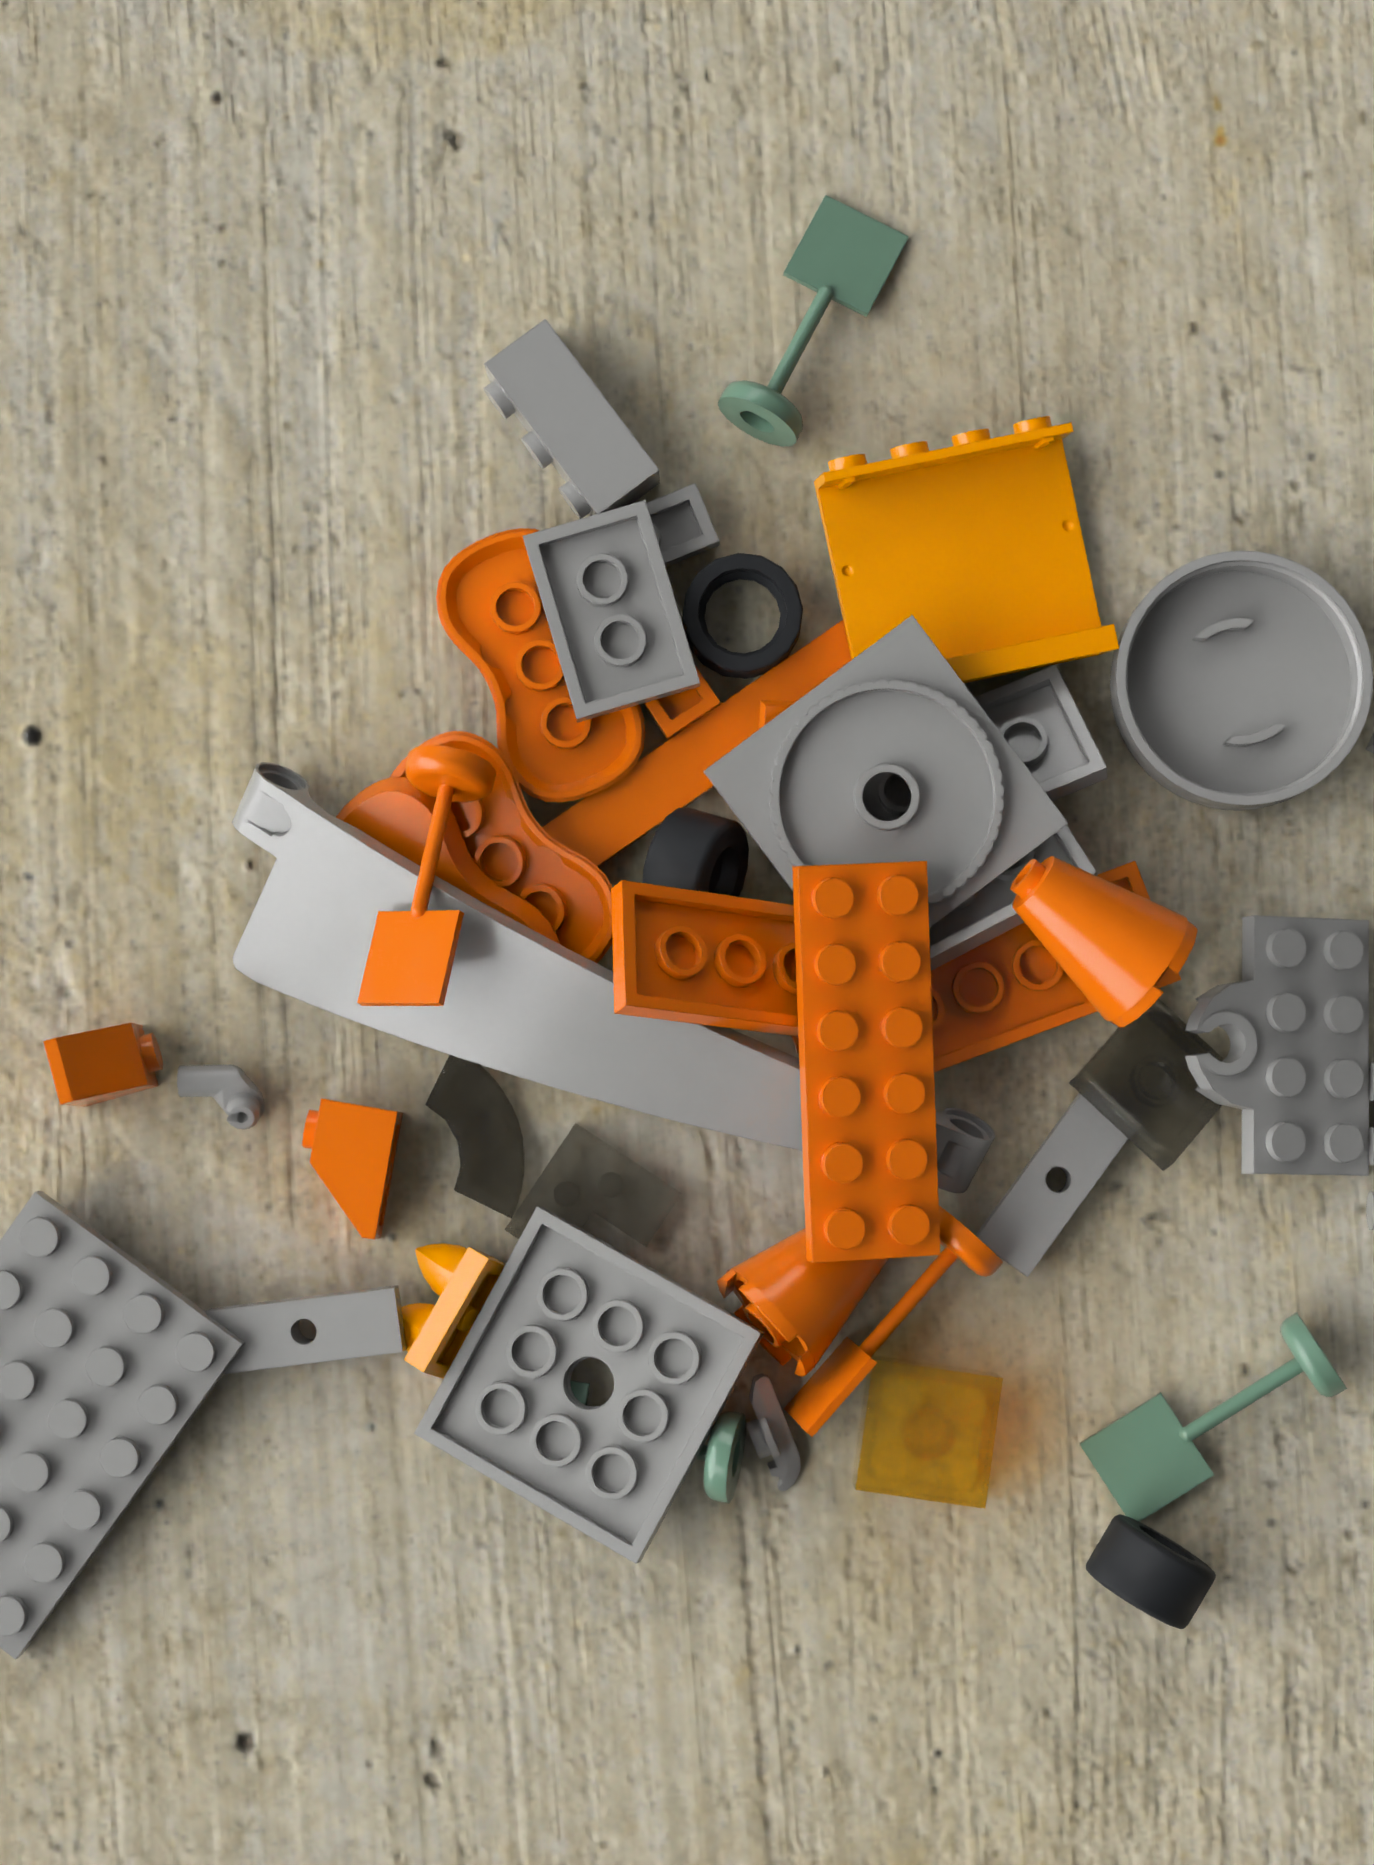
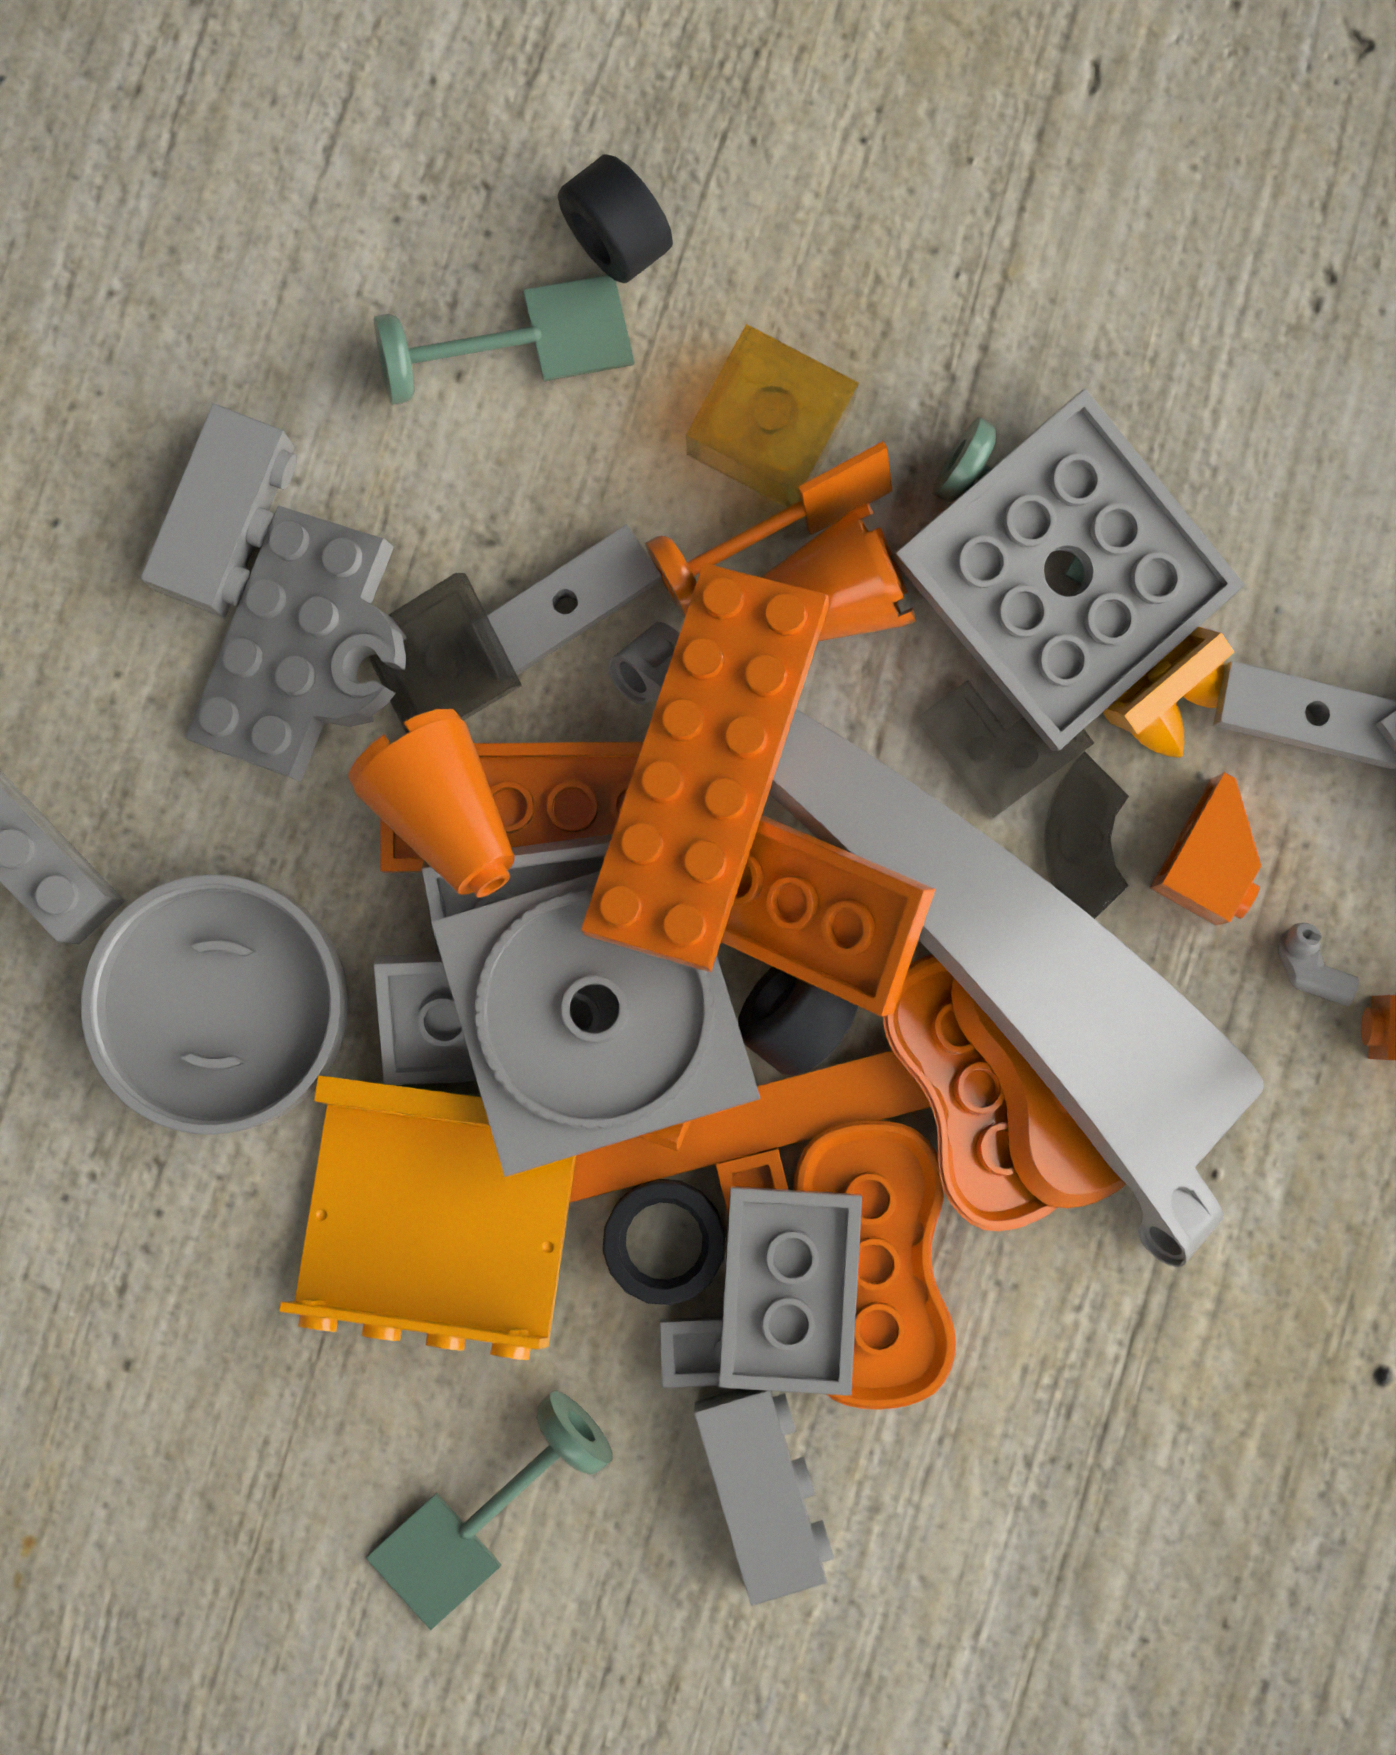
camera: 160 degrees left, 0 degrees up
orange piece [357,745,496,1006] -> none
light grey piece [746,1373,801,1491] -> none

